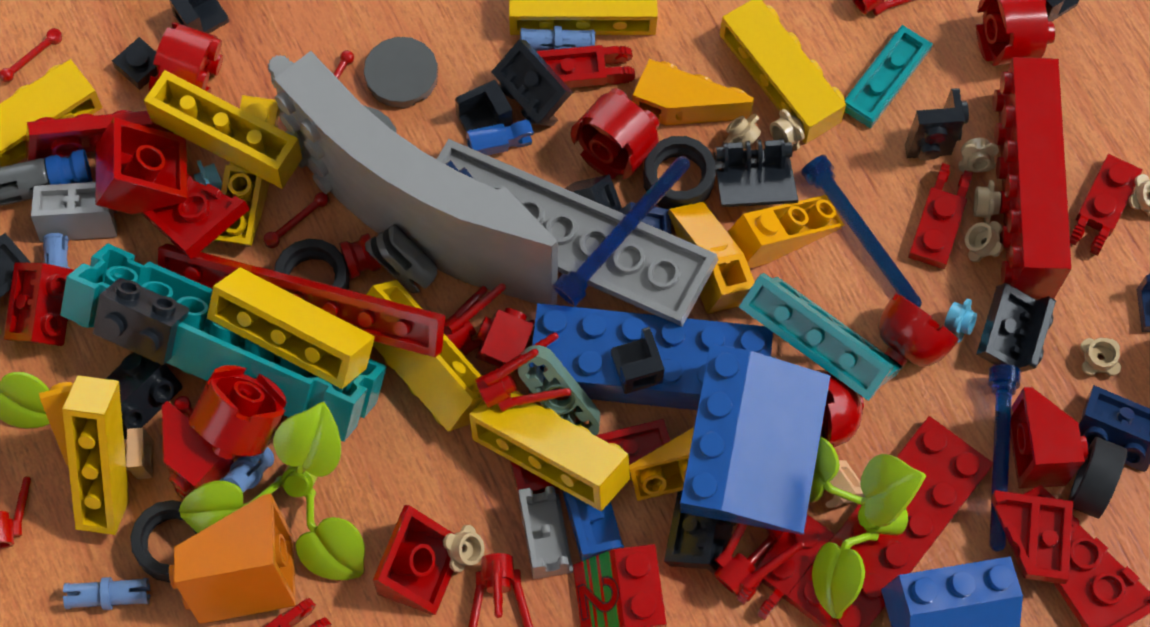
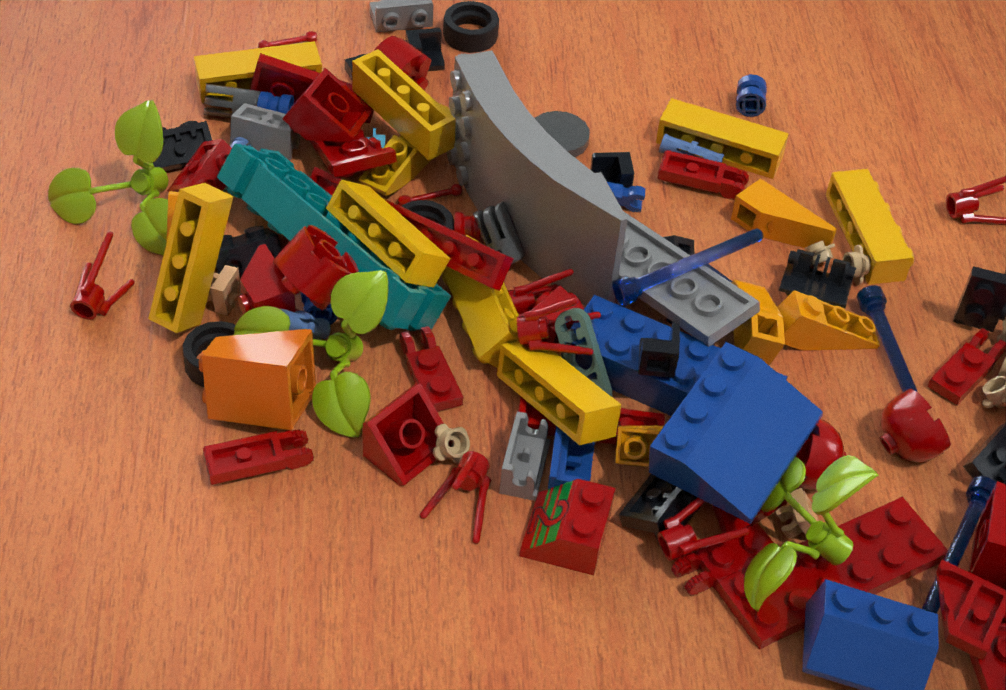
camera: 20 degrees right, 20 degrees down
medium blue pin [63,577,151,610] -> none
black bracket [93,278,189,365] -> none
black bracket [491,39,573,126] -> none
red brick [570,88,660,180] -> none
black tyre [643,136,716,209] -> none
teal fence [739,273,902,401] -> none
teal tile [845,25,933,129] -> none
medium azure plate [944,298,977,343] -> none
none -> red hinge [399,326,464,412]

